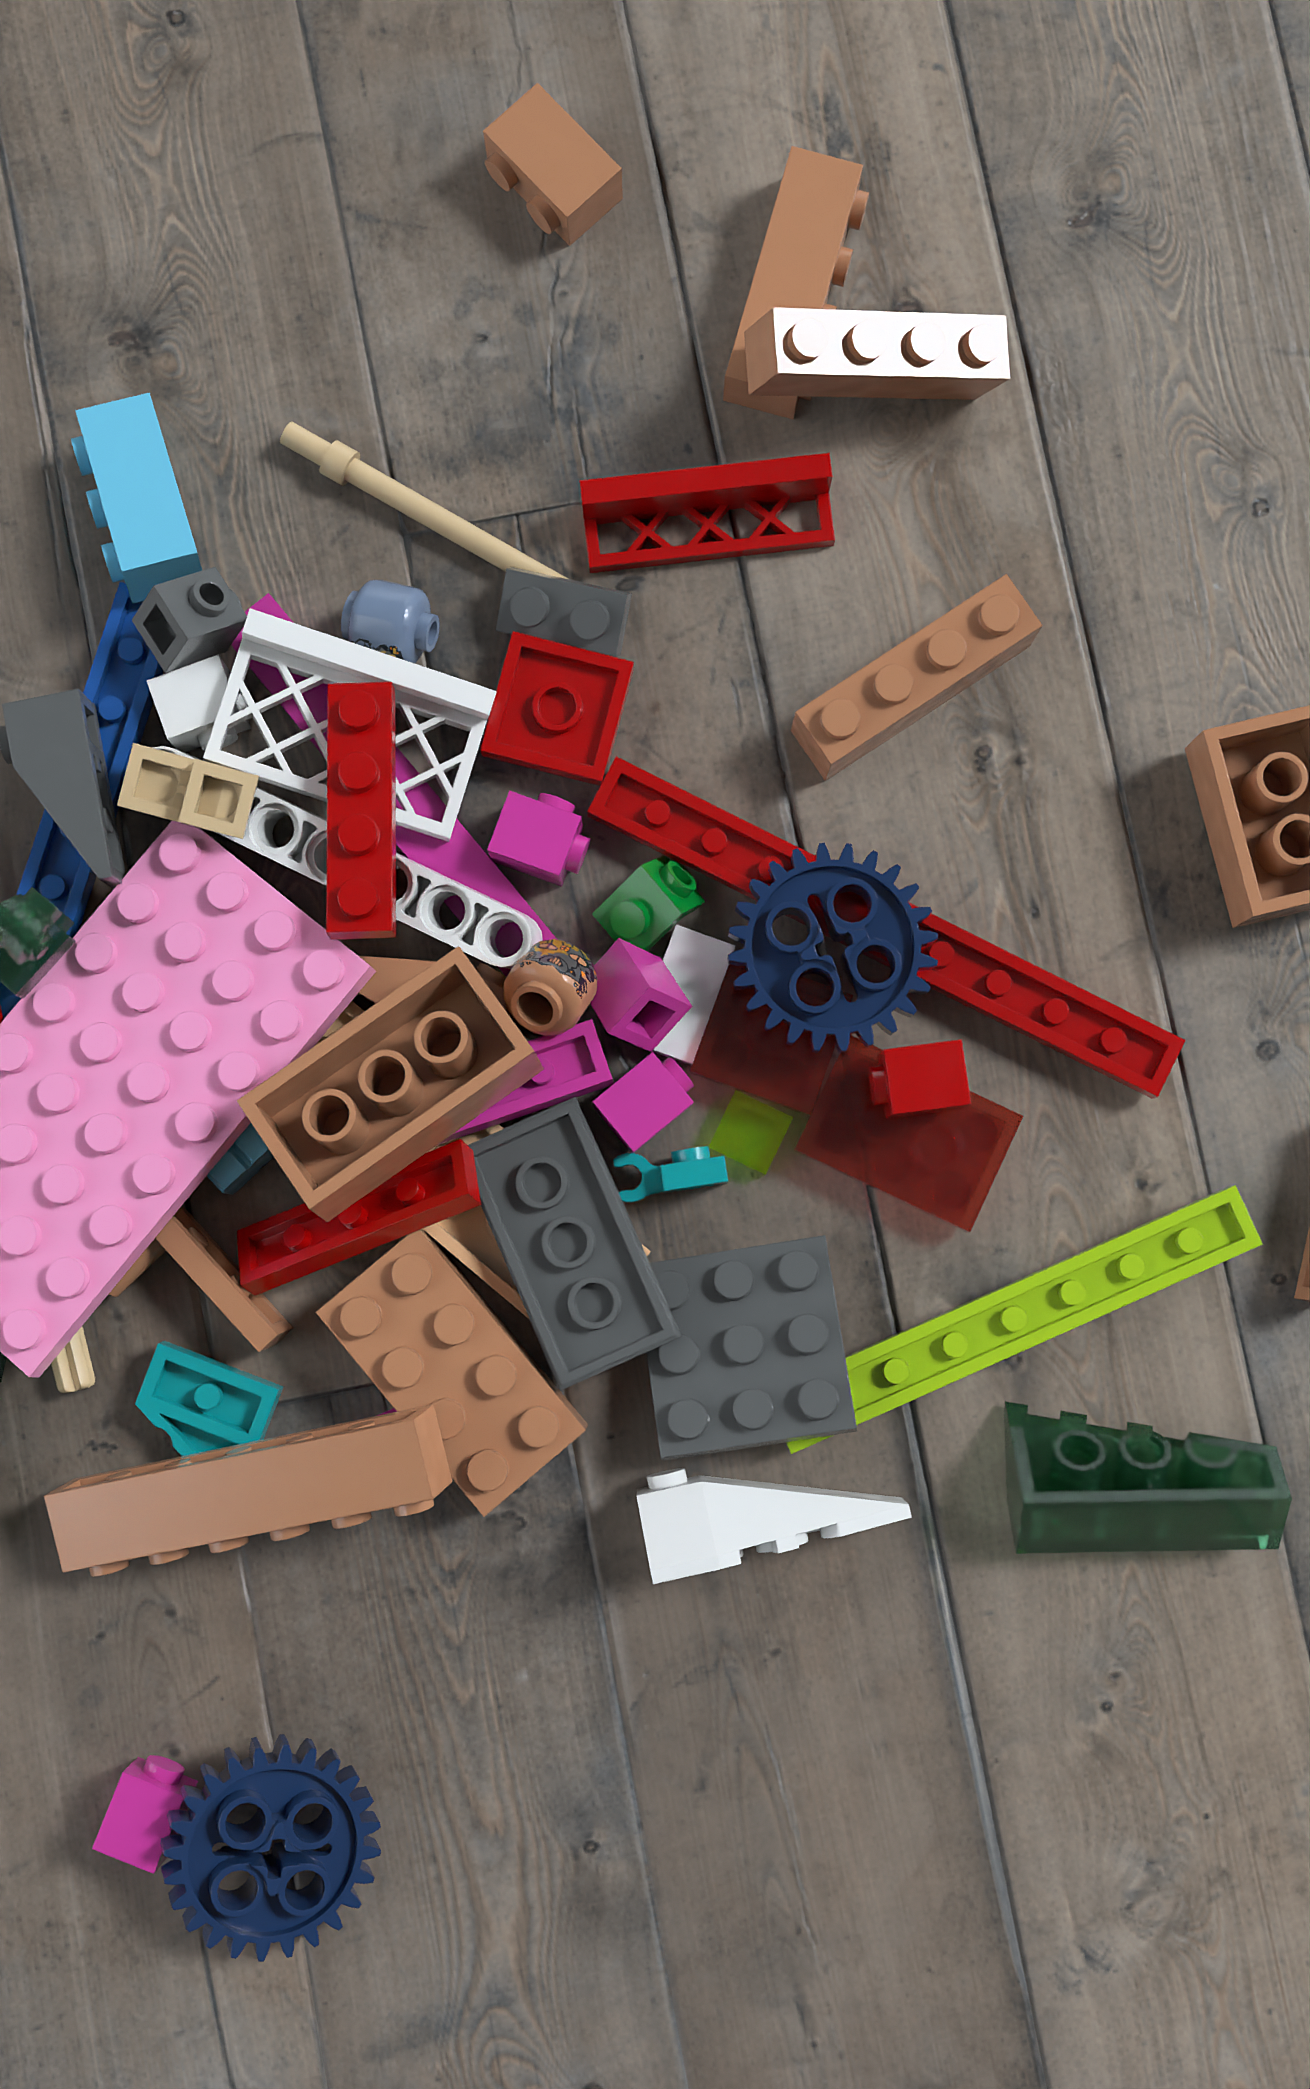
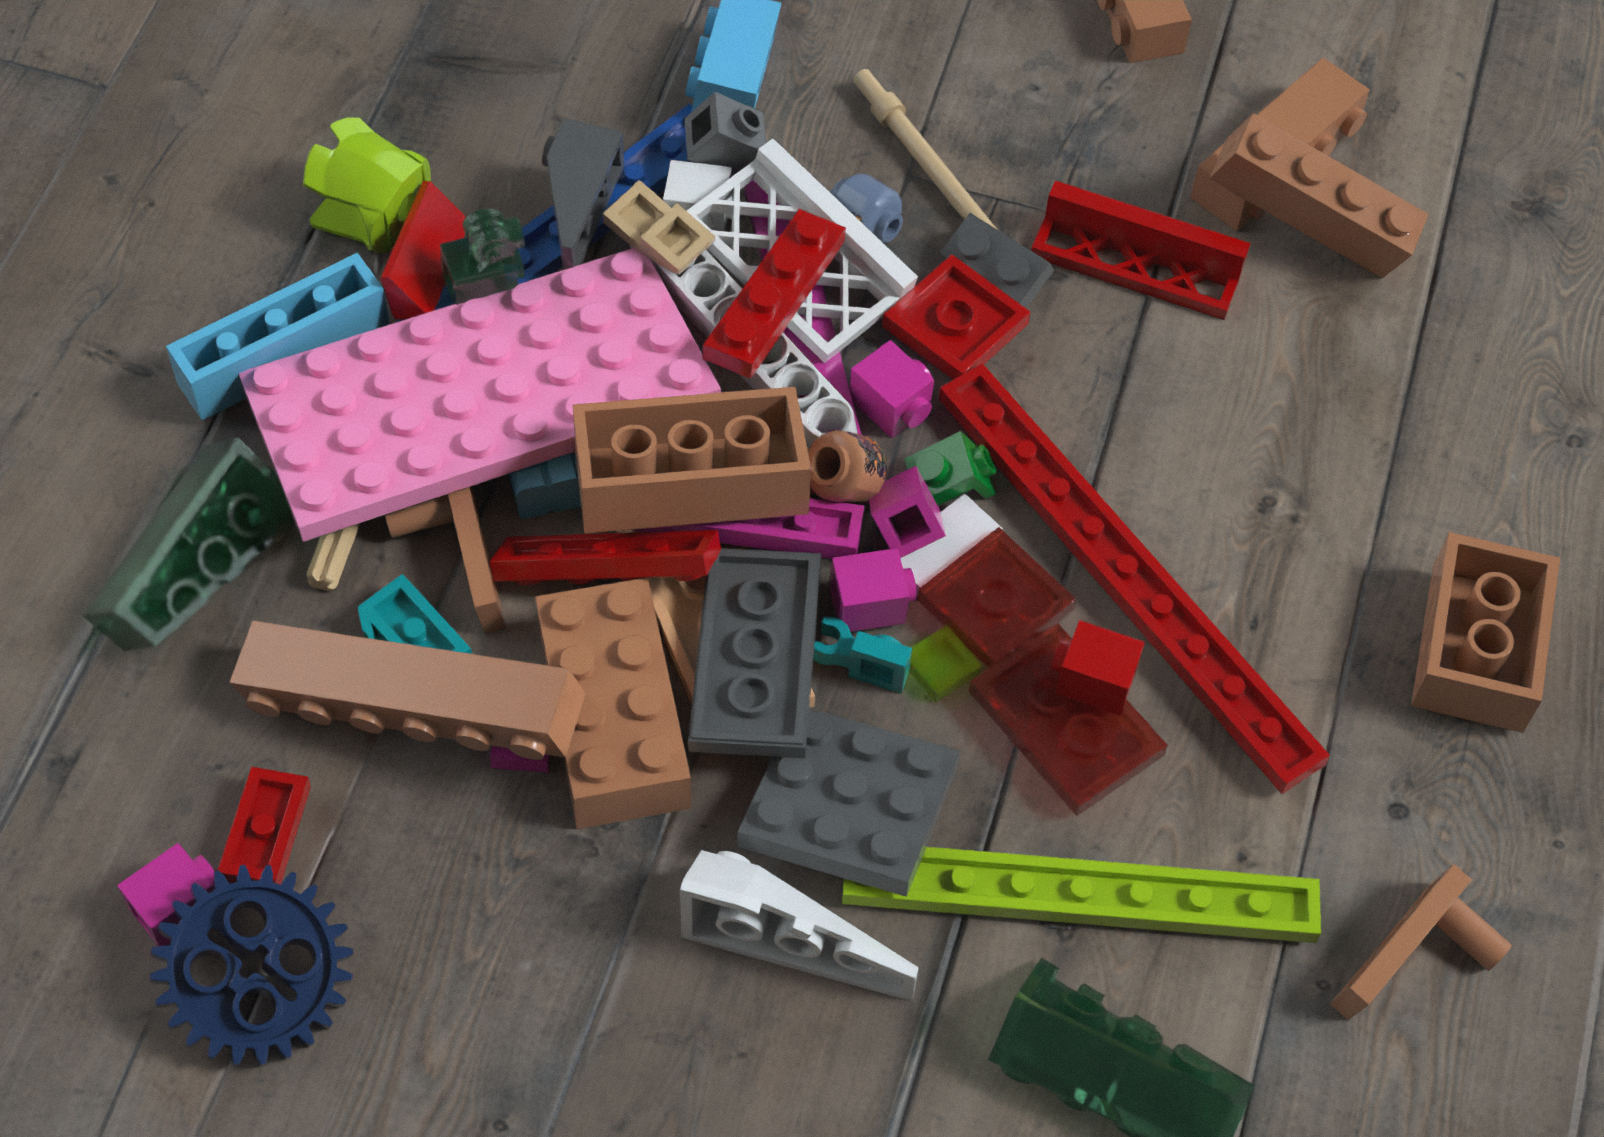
camera: 25 degrees right, 25 degrees down
dark blue gear [727,843,938,1054] -> none
nougat brick [791,574,1043,781] -> none
none -> red plate [217,766,311,885]

